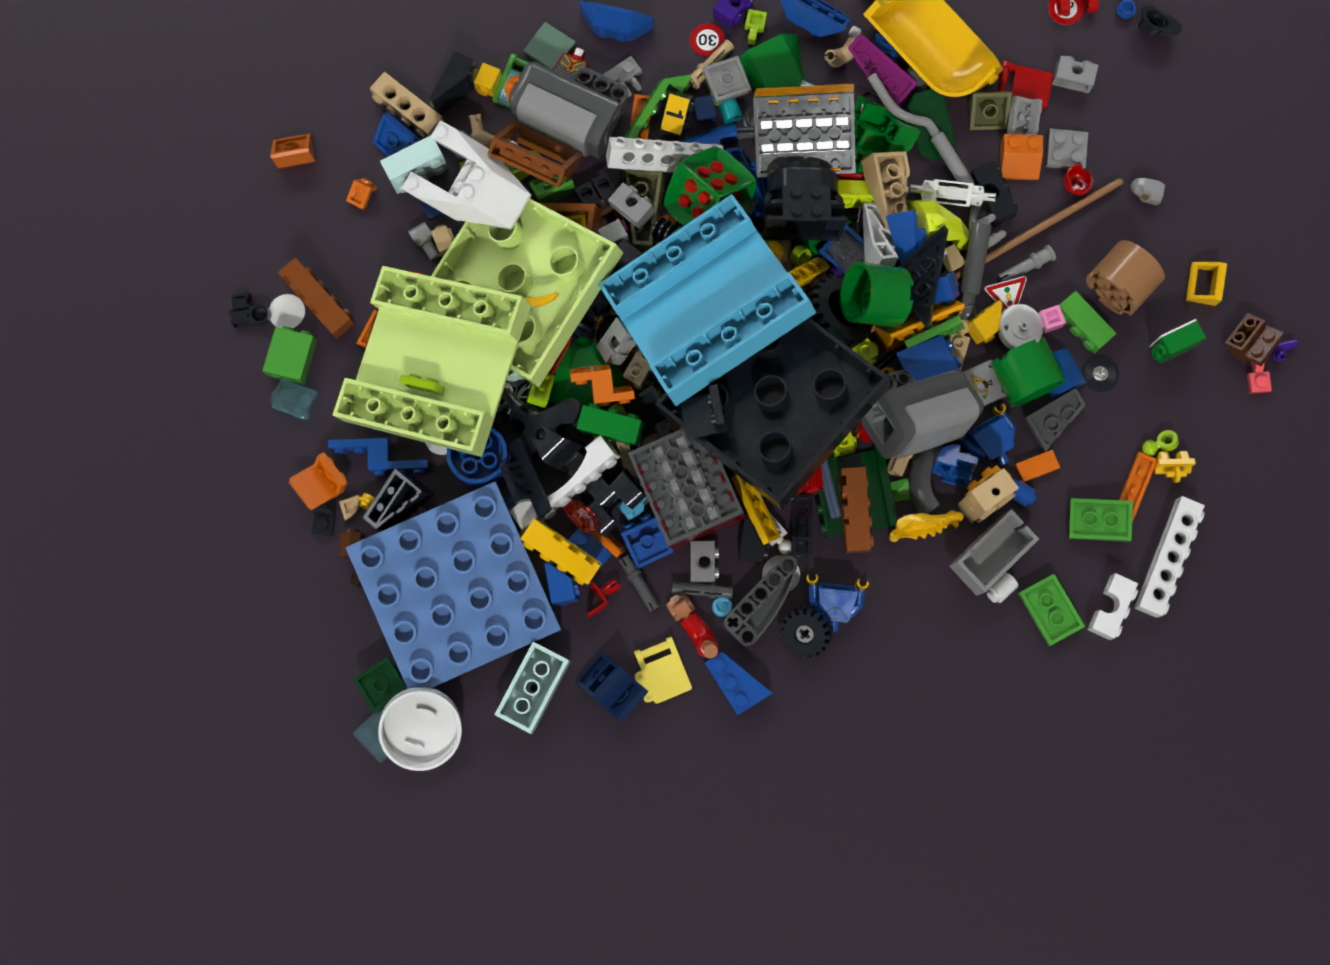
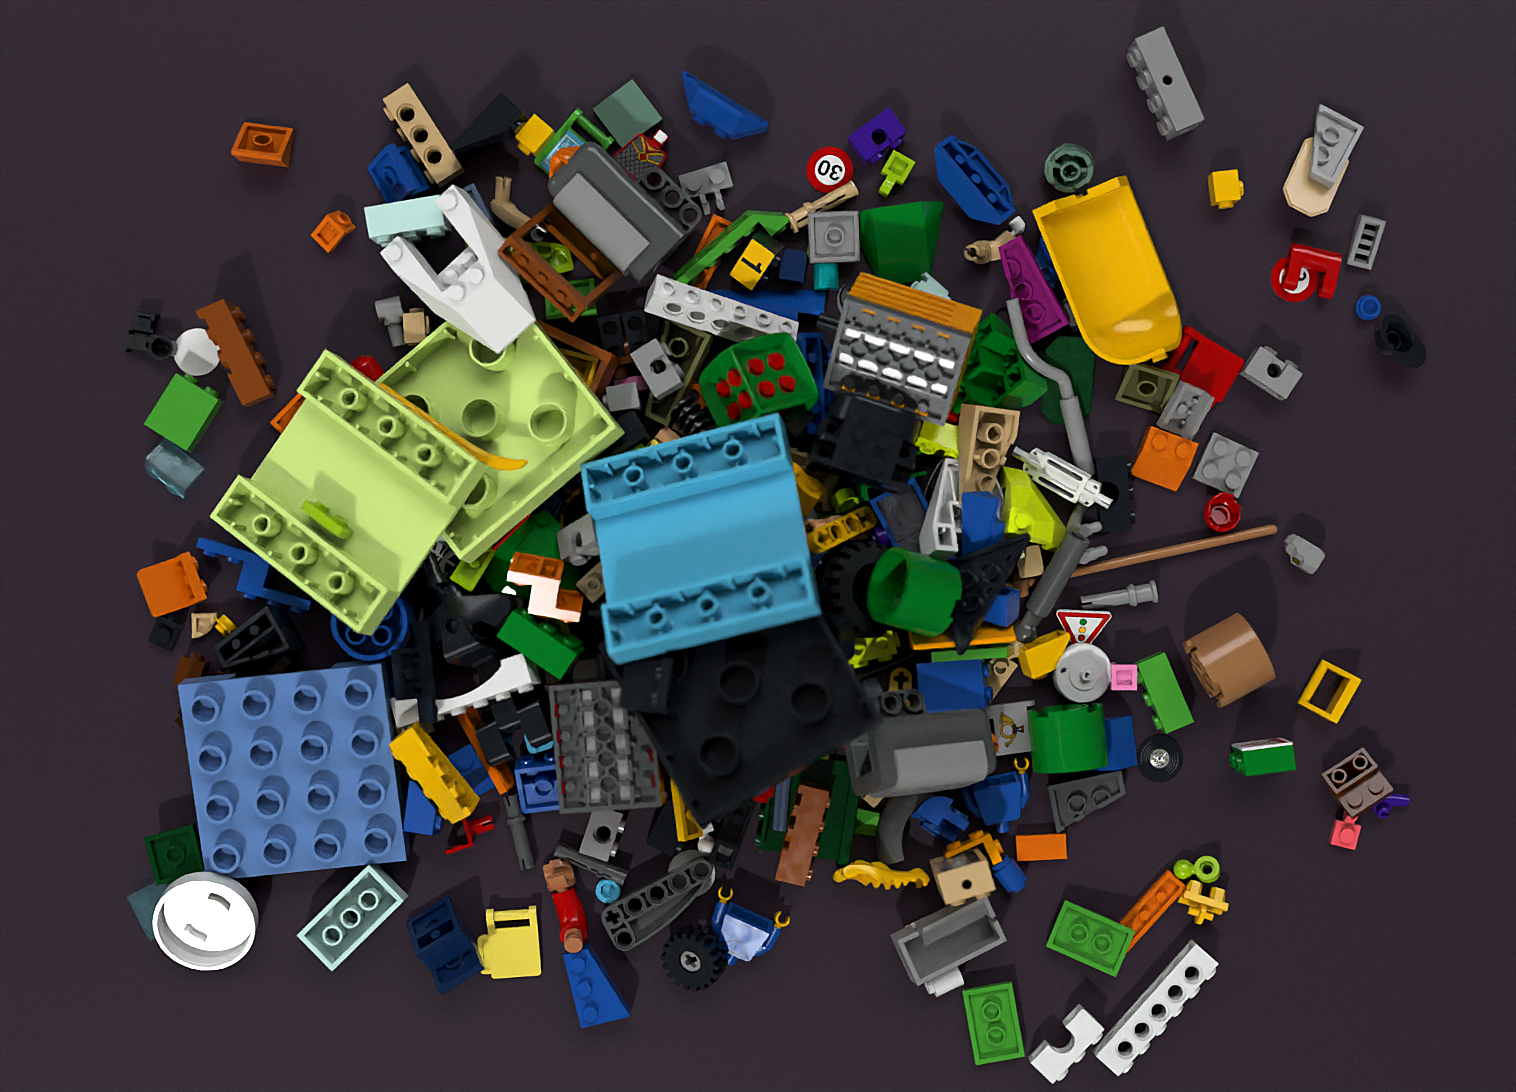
camera: 10 degrees right, 10 degrees up
clear red beam [565,501,599,533] -> none

